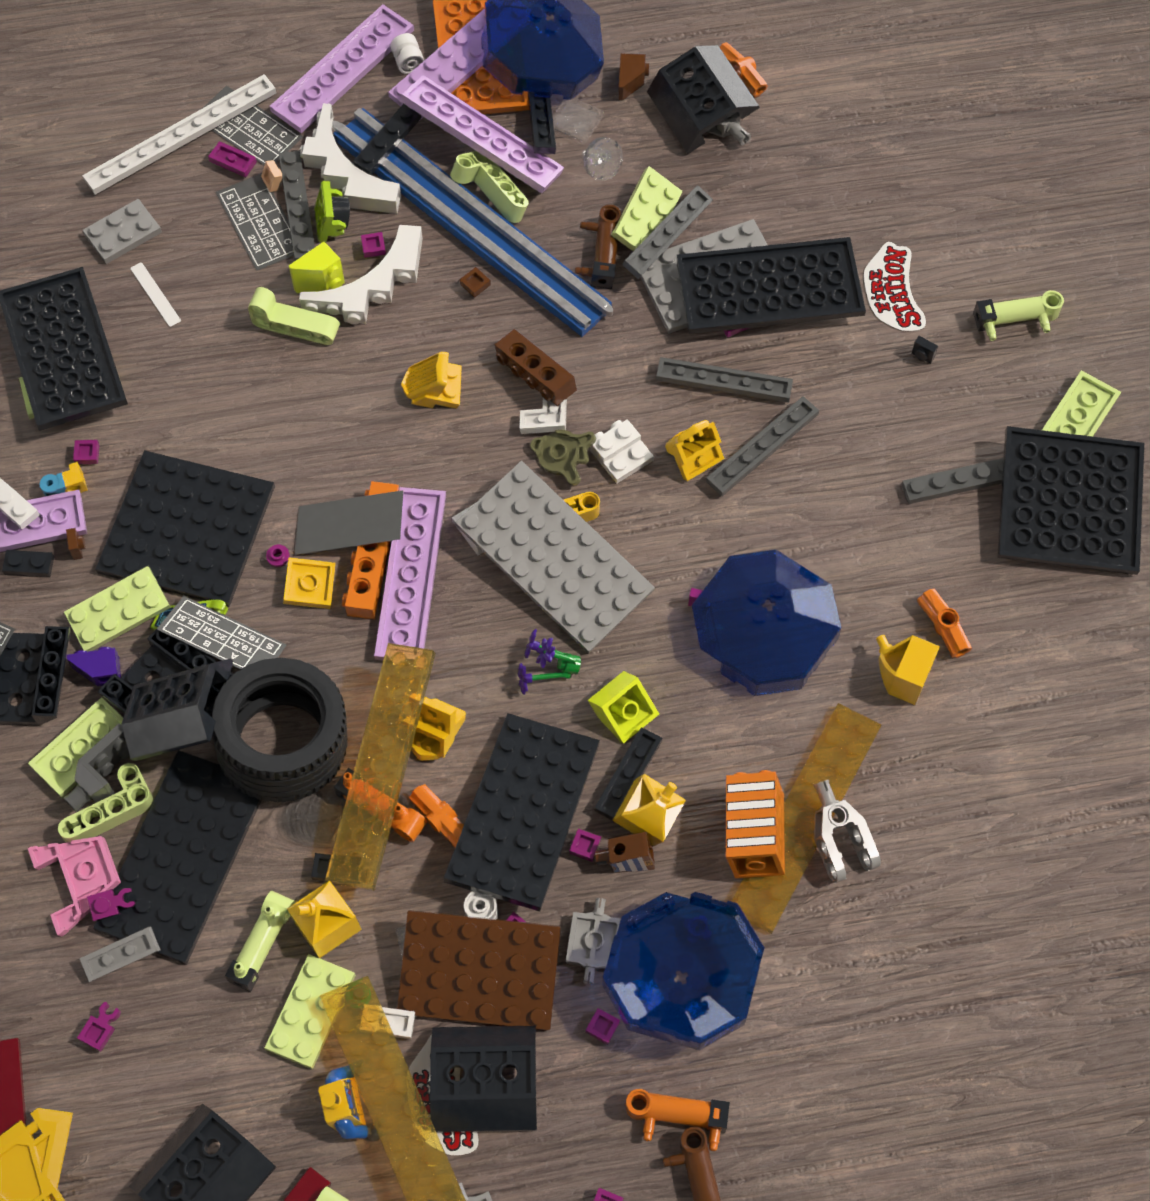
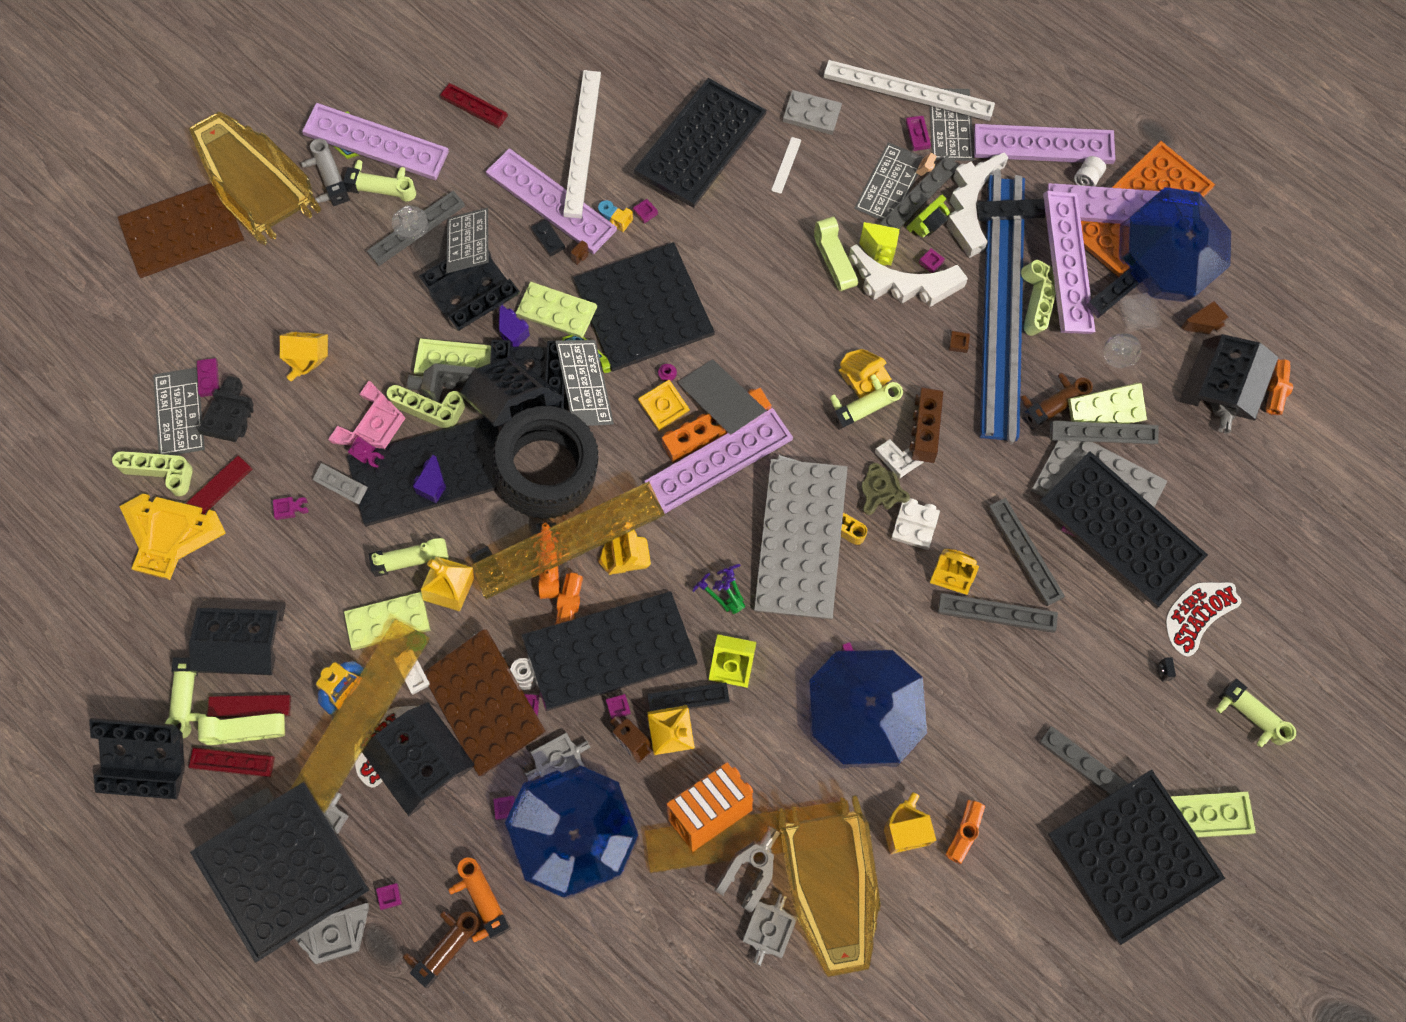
camera: 50 degrees right, 5 degrees up
none -> dark purple slope [413,455,446,503]
none -> light grey plate [742,894,797,966]
none -> clear yellow windscreen [778,795,881,977]
none -> yellowish green piece [830,374,903,430]

